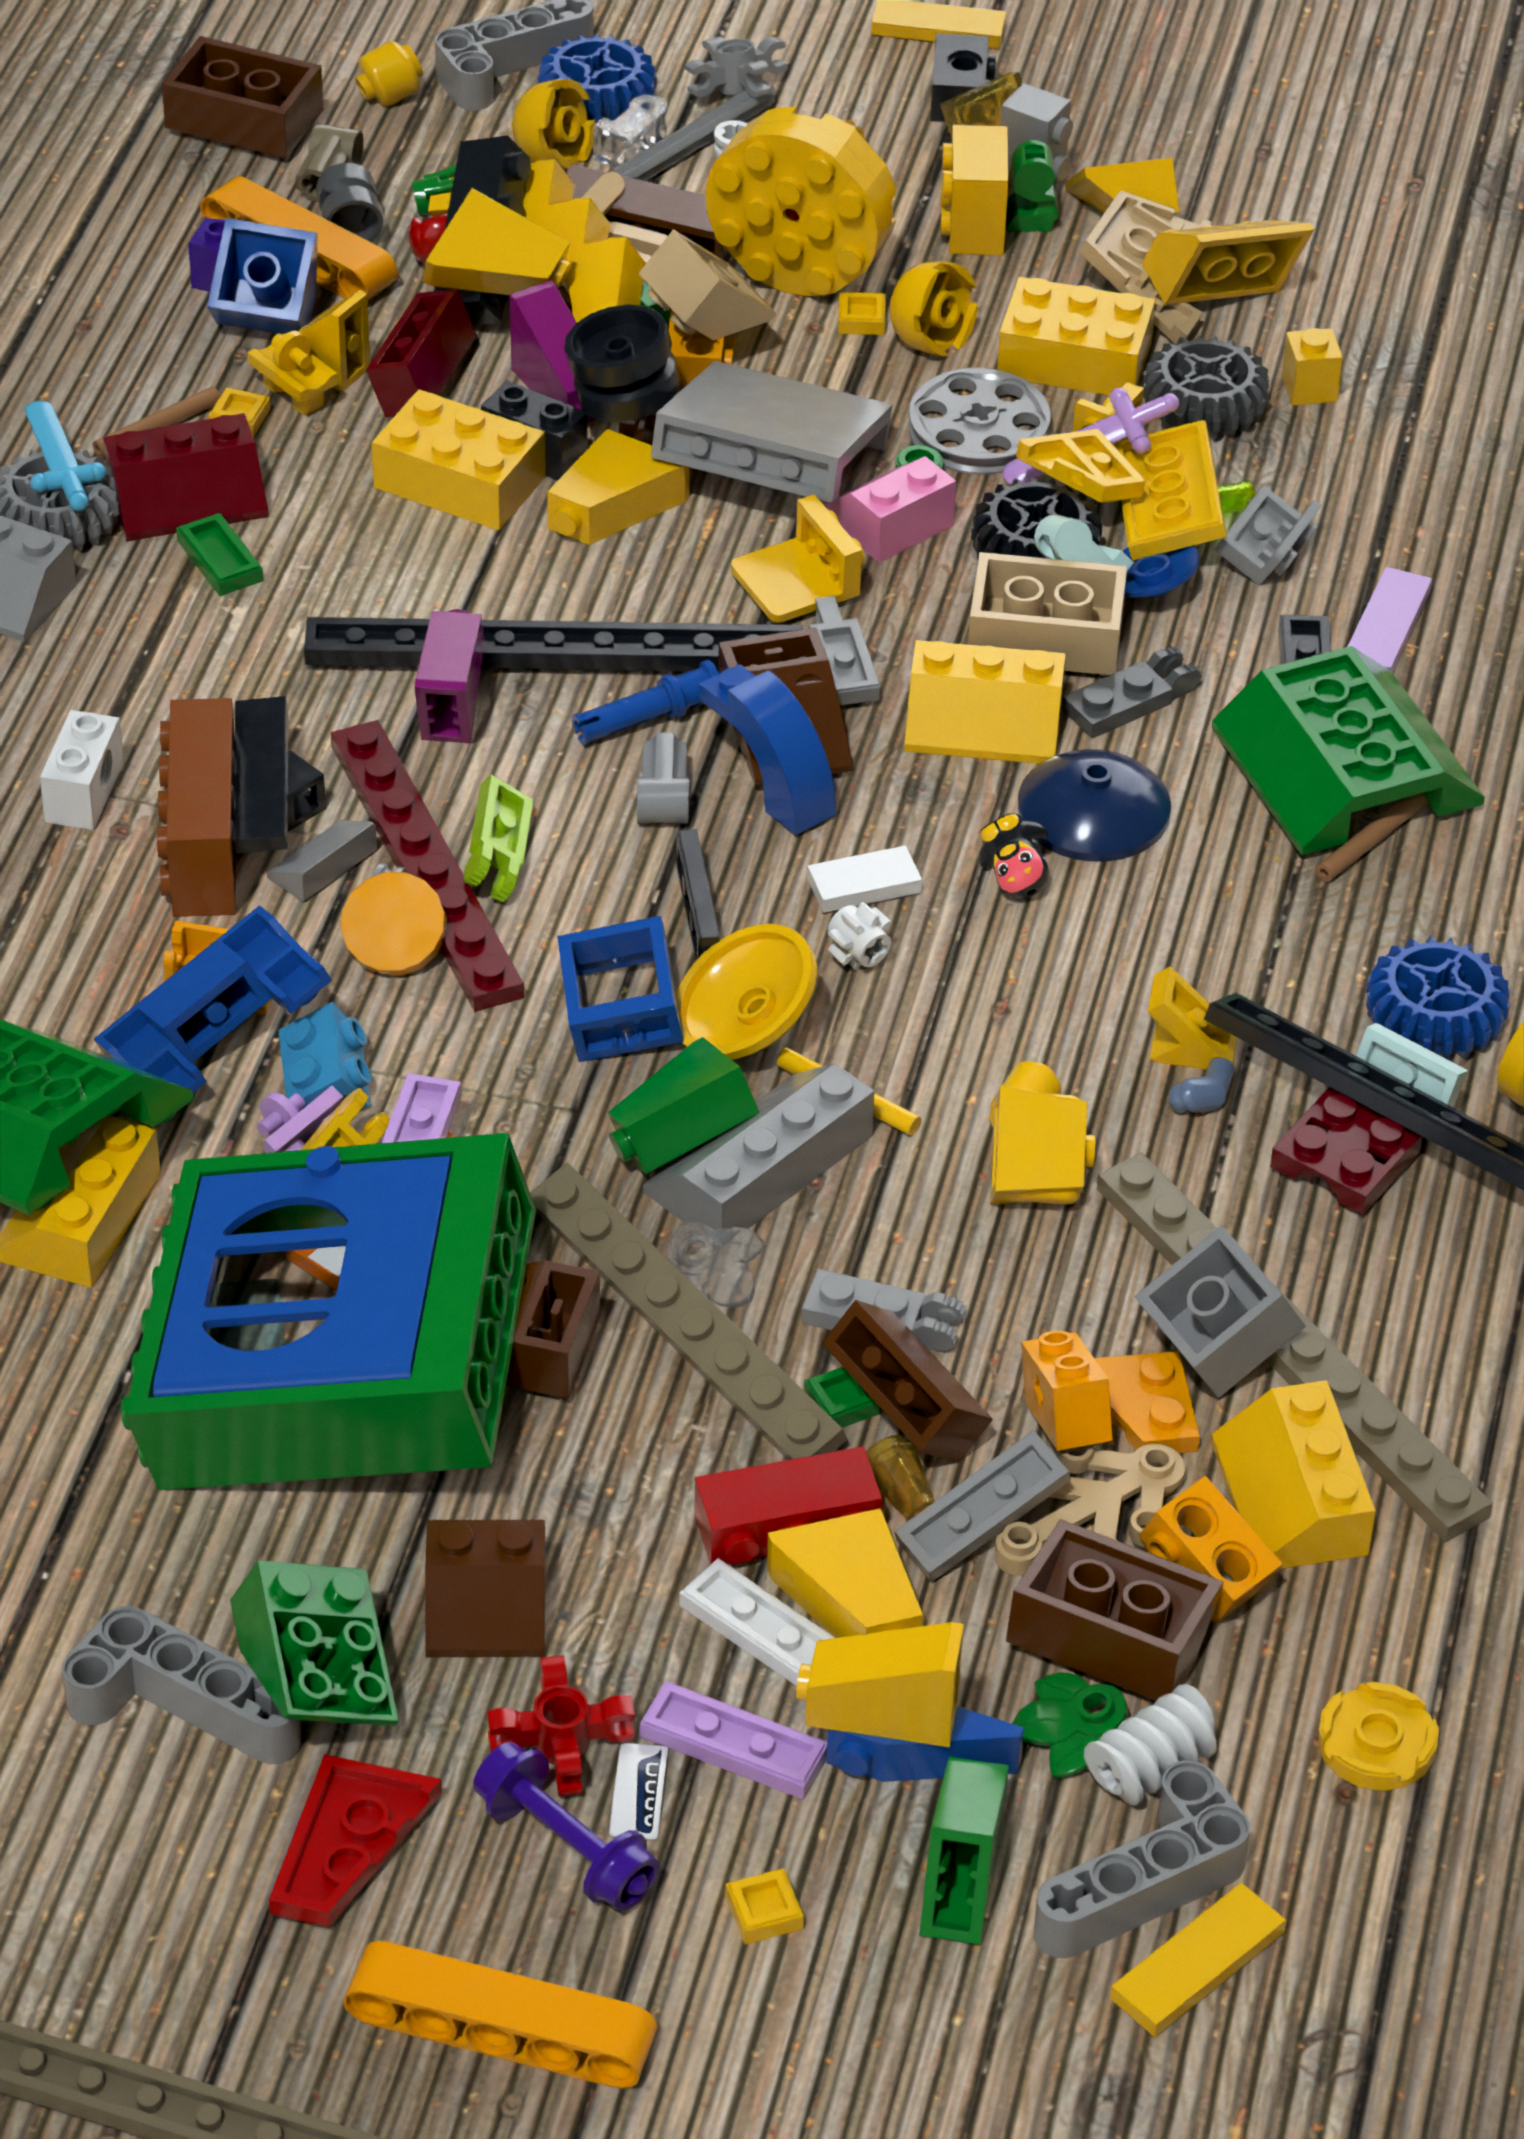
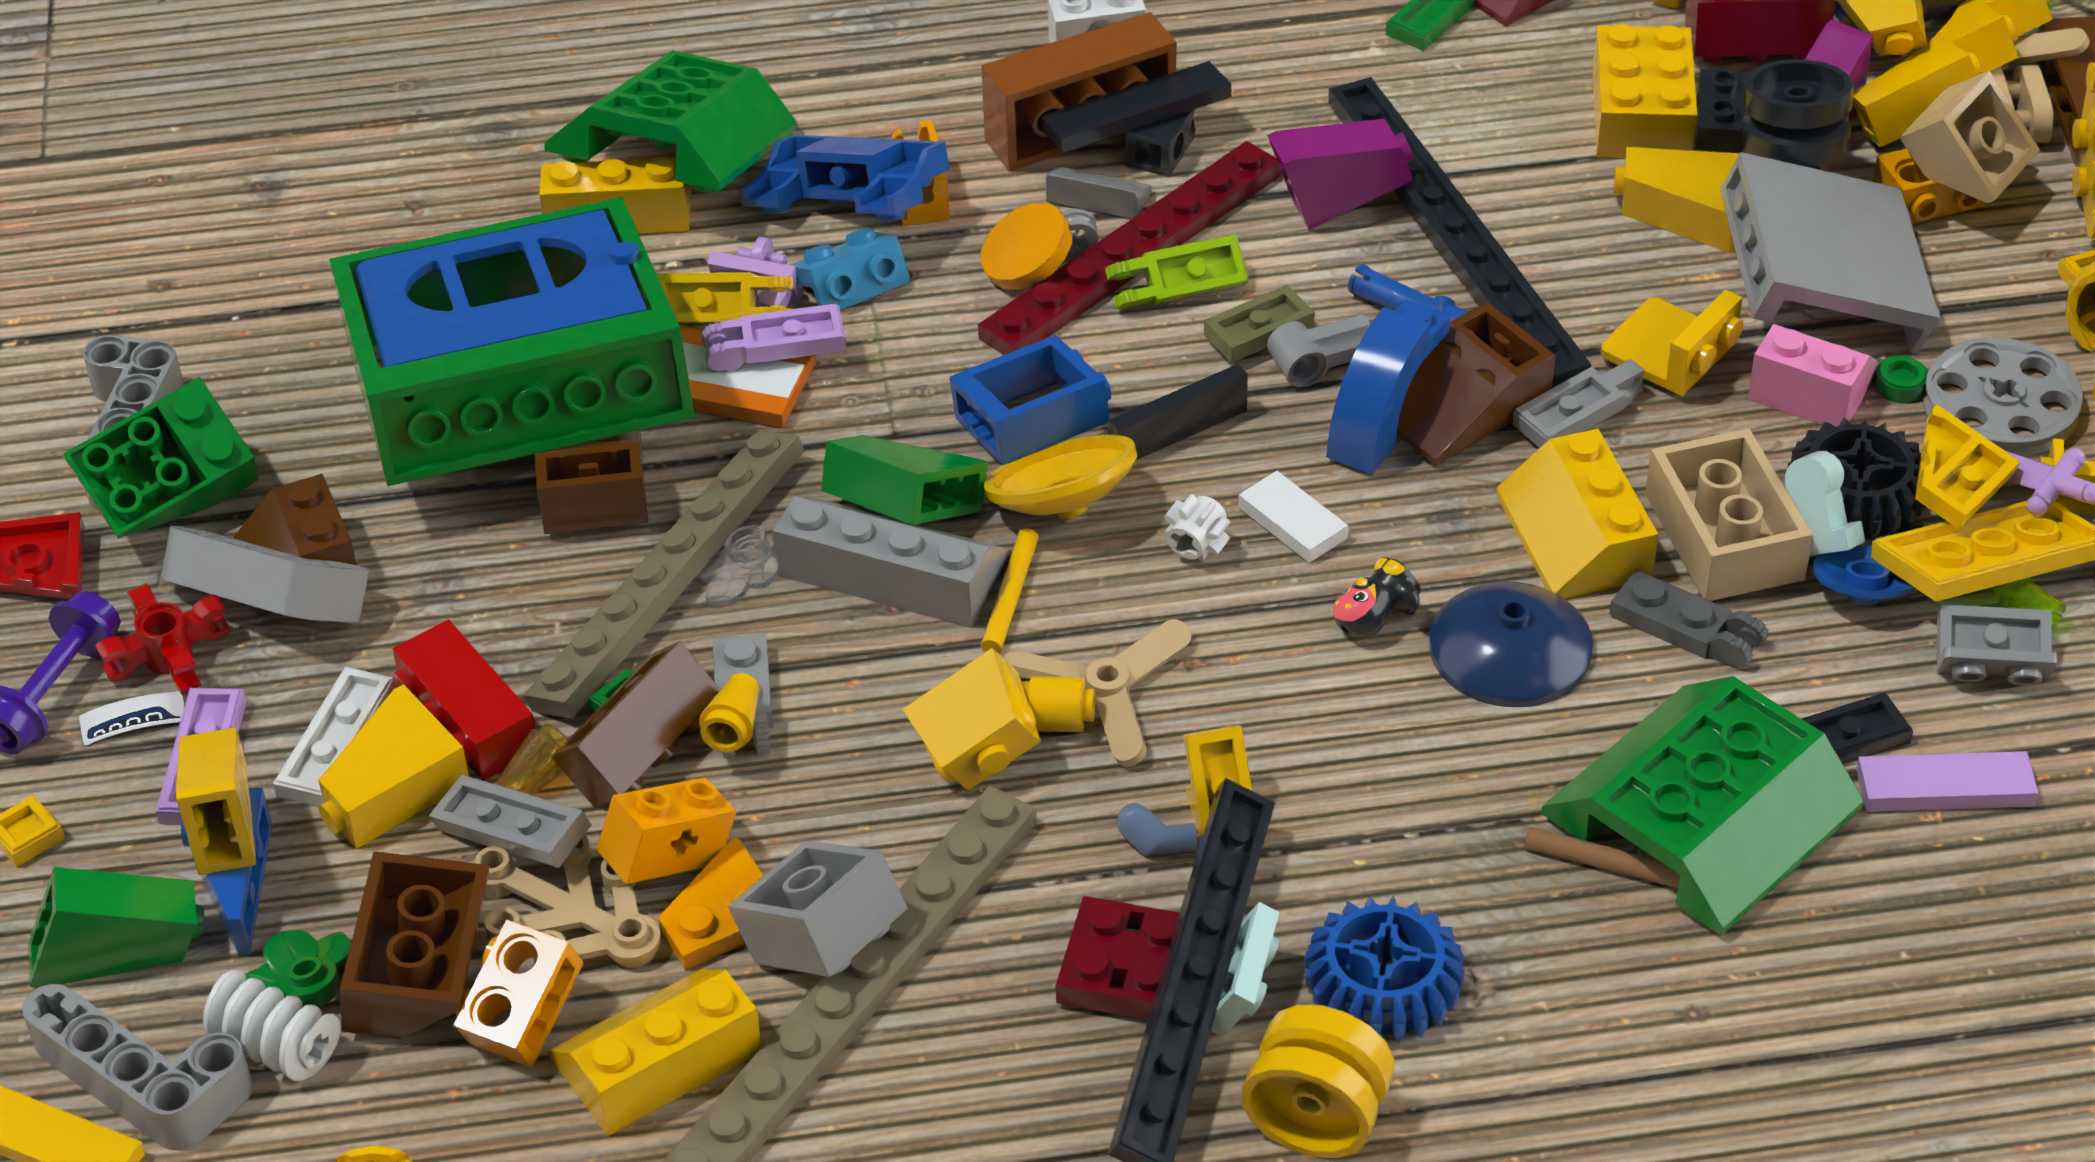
camera: 70 degrees right, 0 degrees up
none -> light grey beam [160,526,369,623]
none -> yellow cone [699,673,760,752]
none -> tan piece [1003,619,1191,767]
none -> olive plate [1204,285,1315,363]

